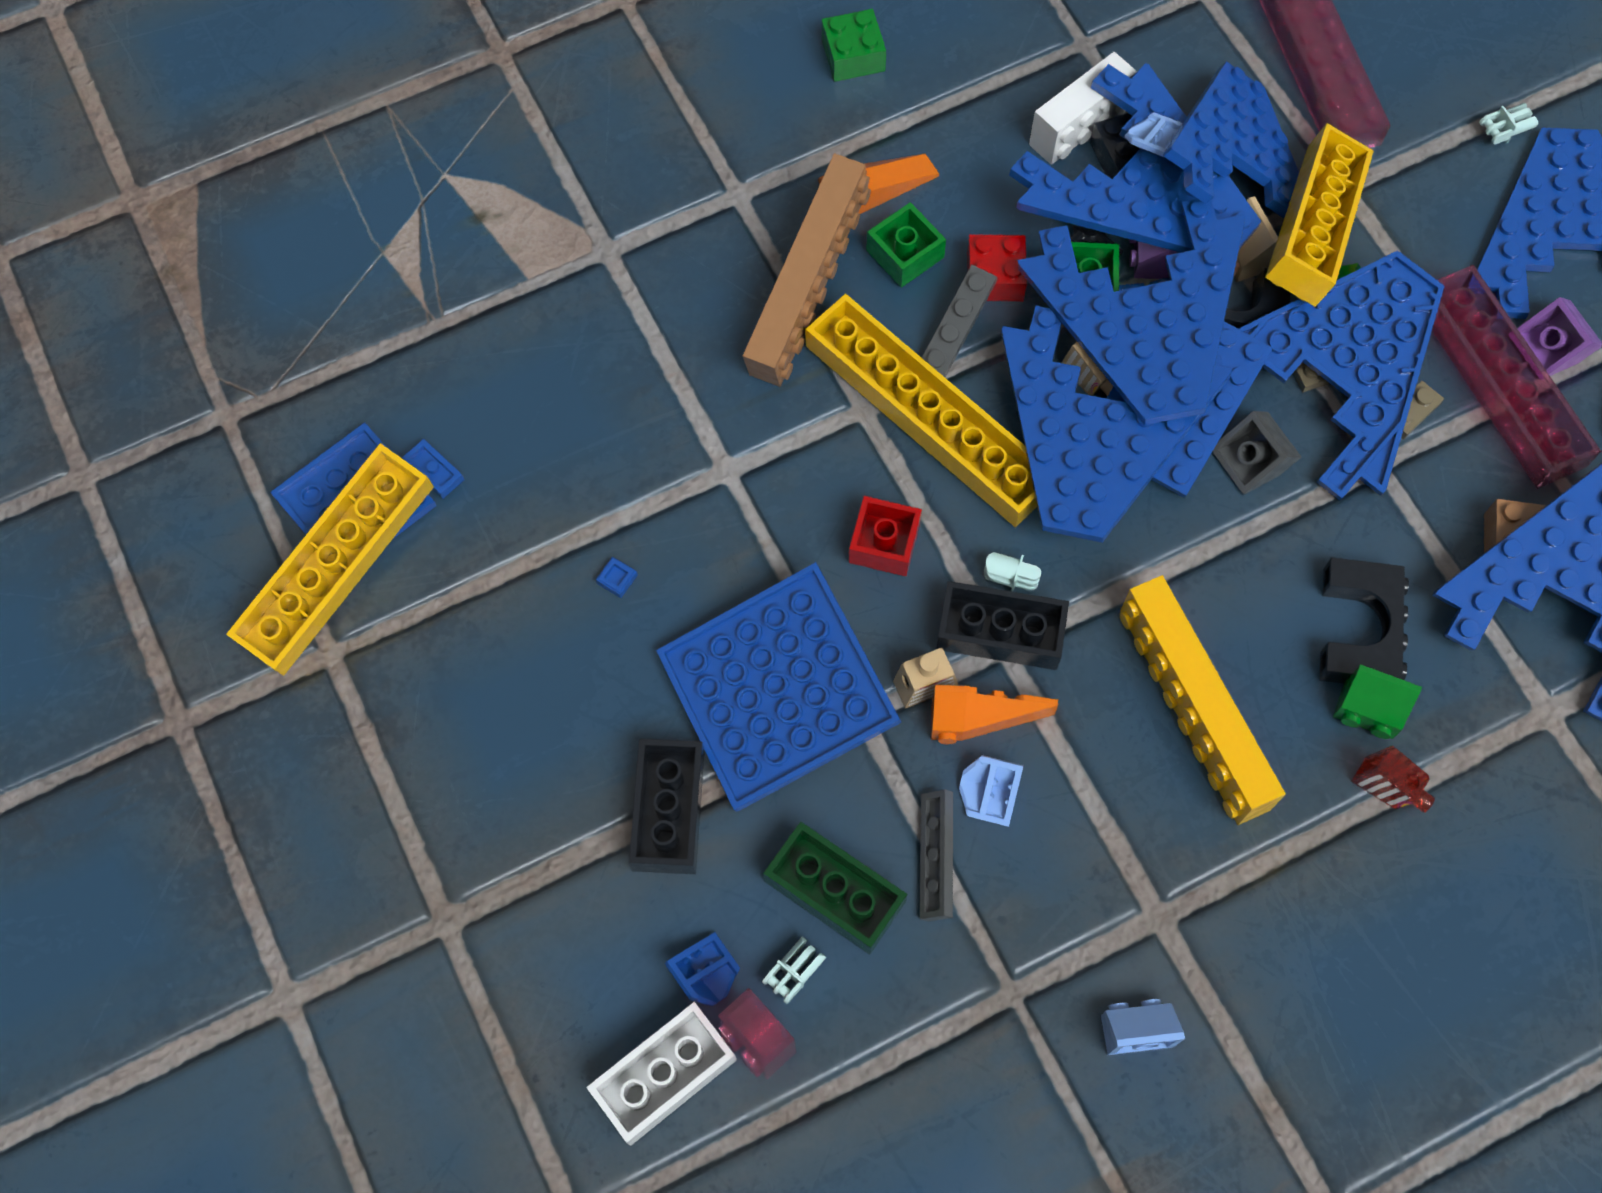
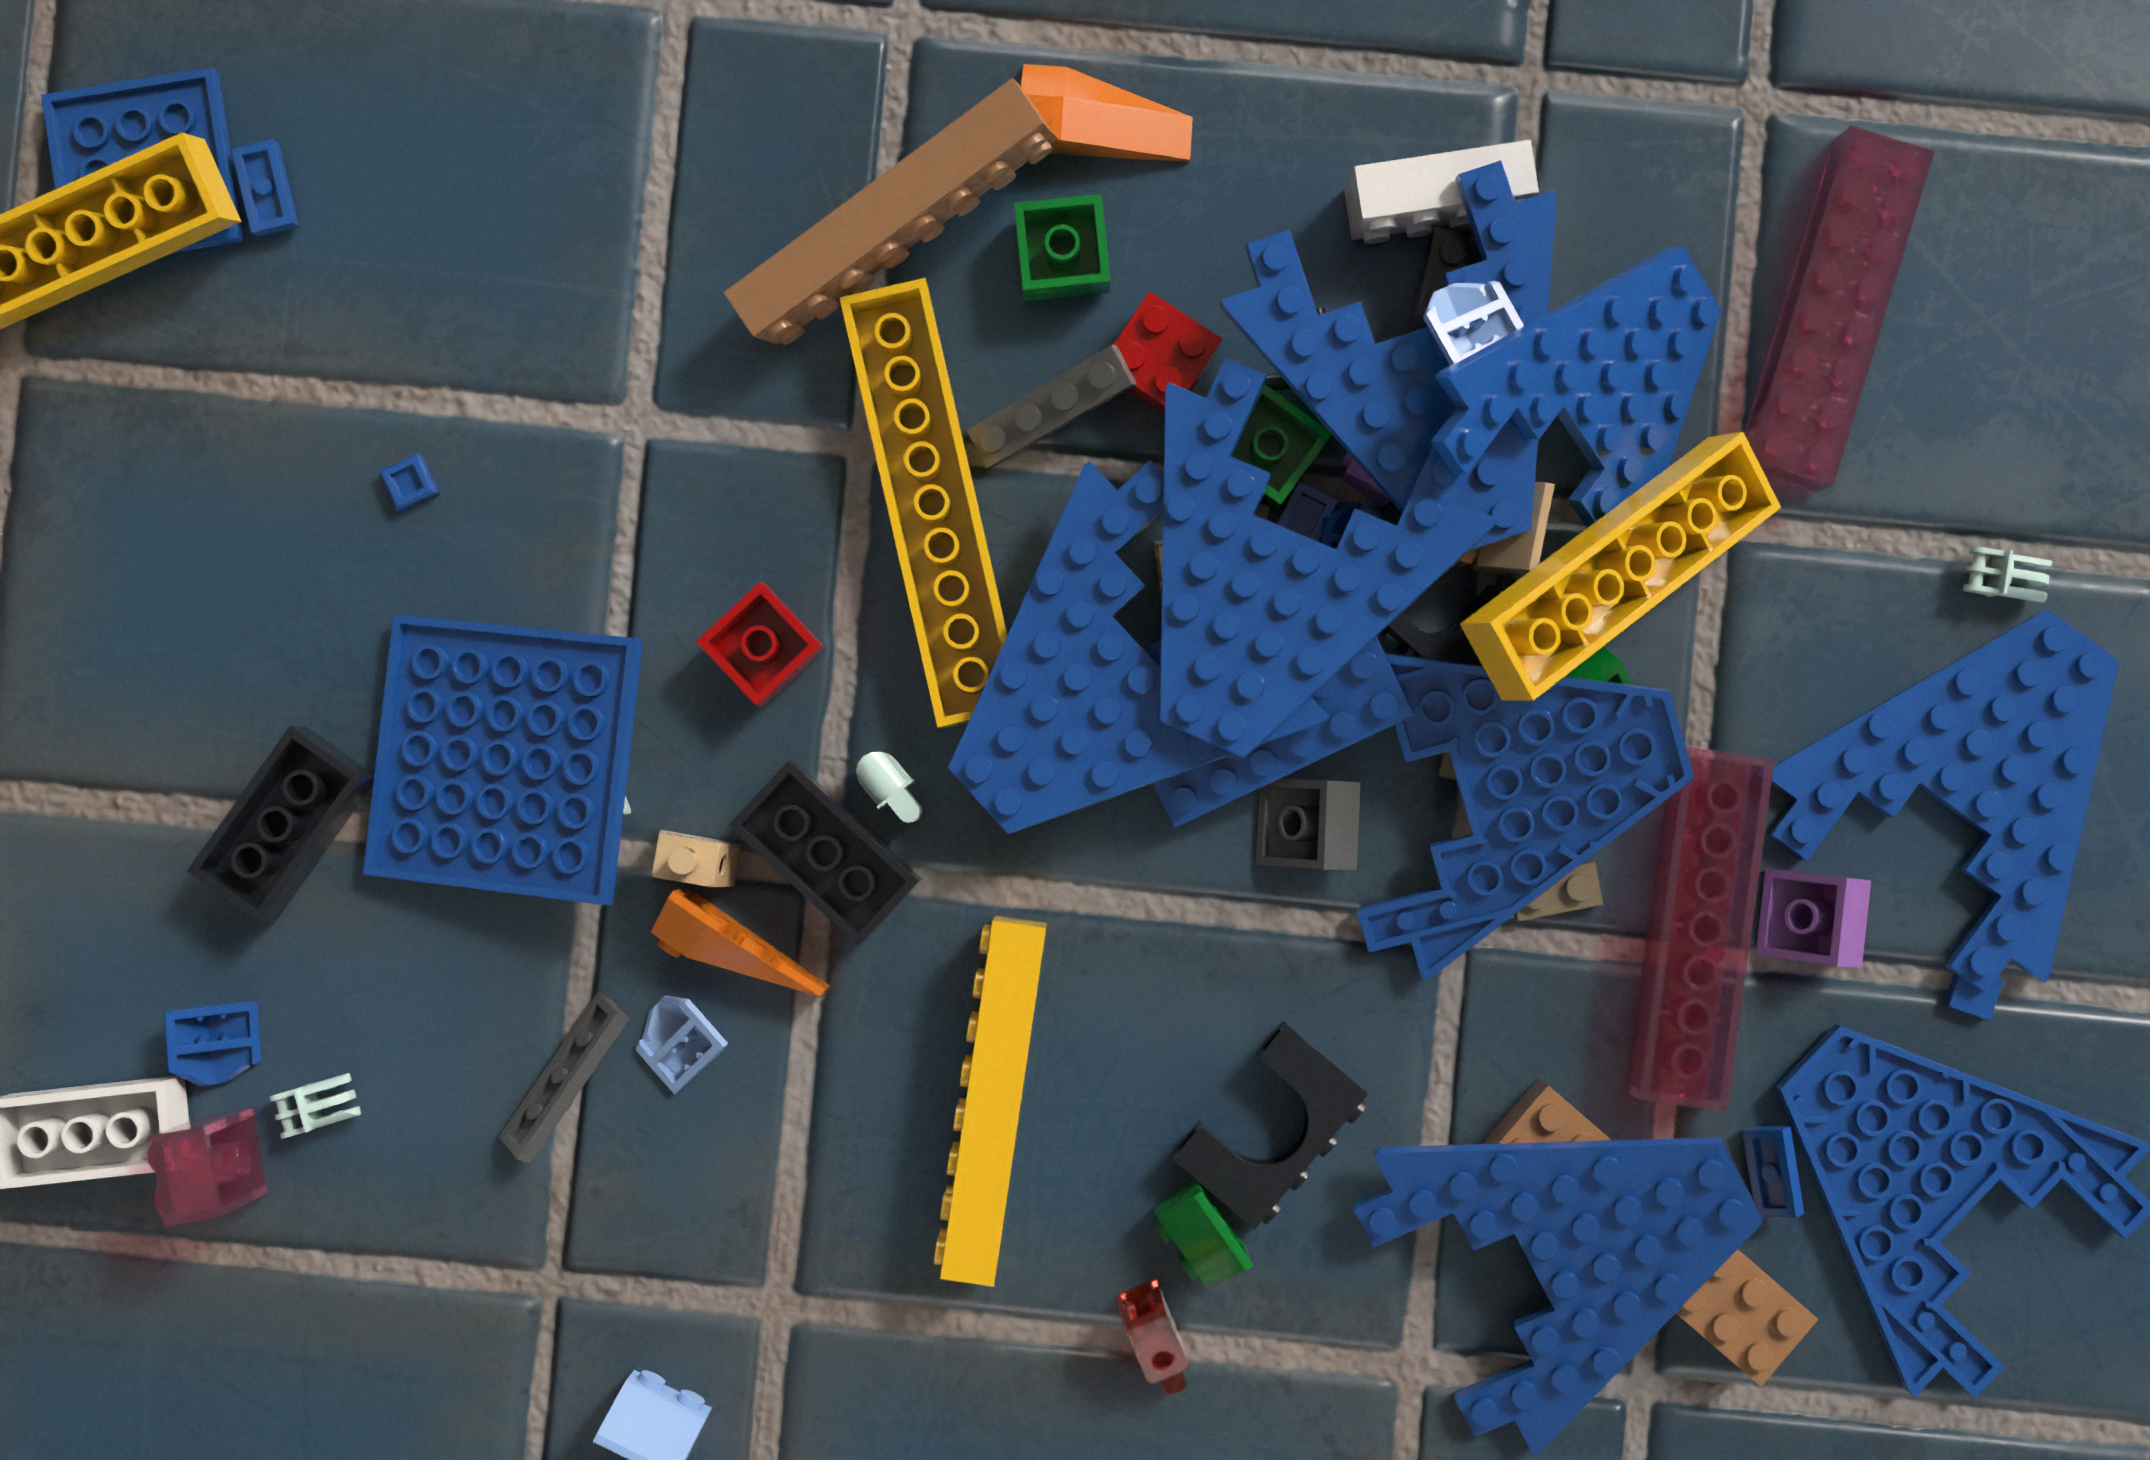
camera: 30 degrees right, 20 degrees up
dark green brick [763,821,908,955] -> none

